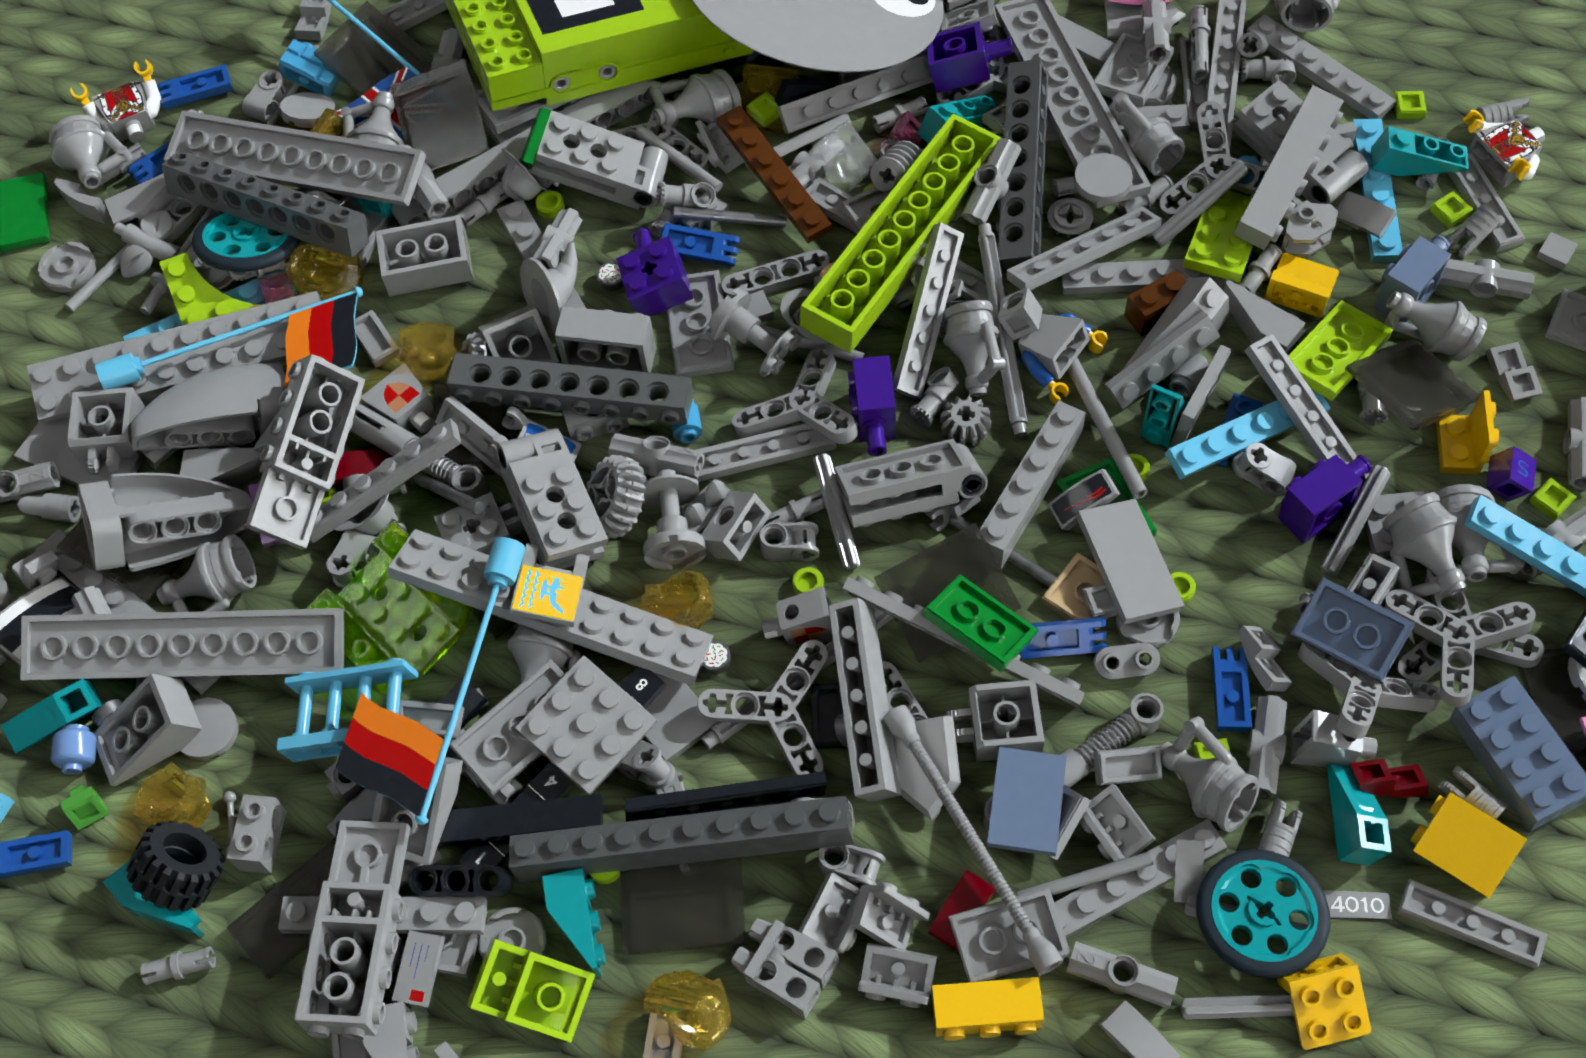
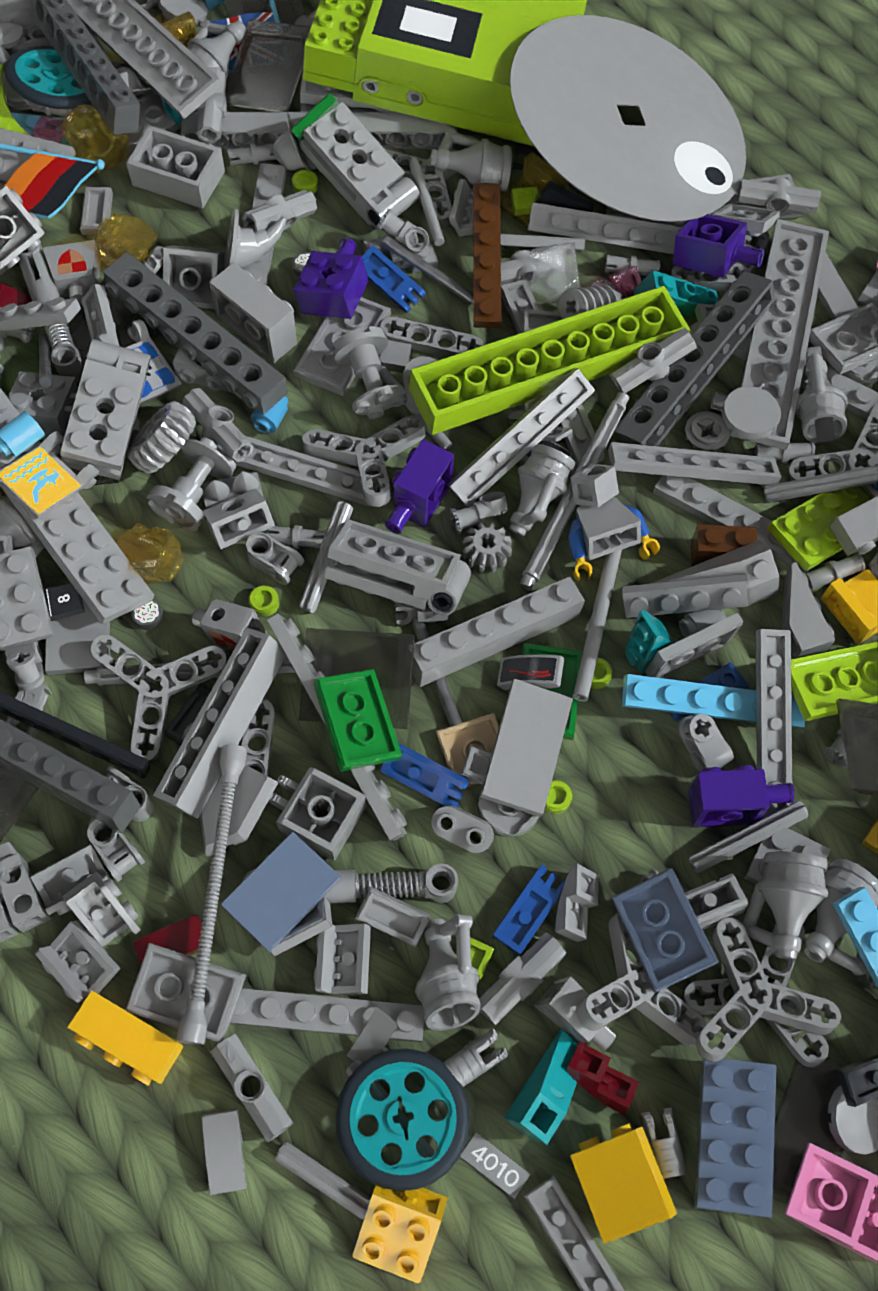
camera: 25 degrees right, 5 degrees up
light grey bar [1017,851,1154,896] -> none

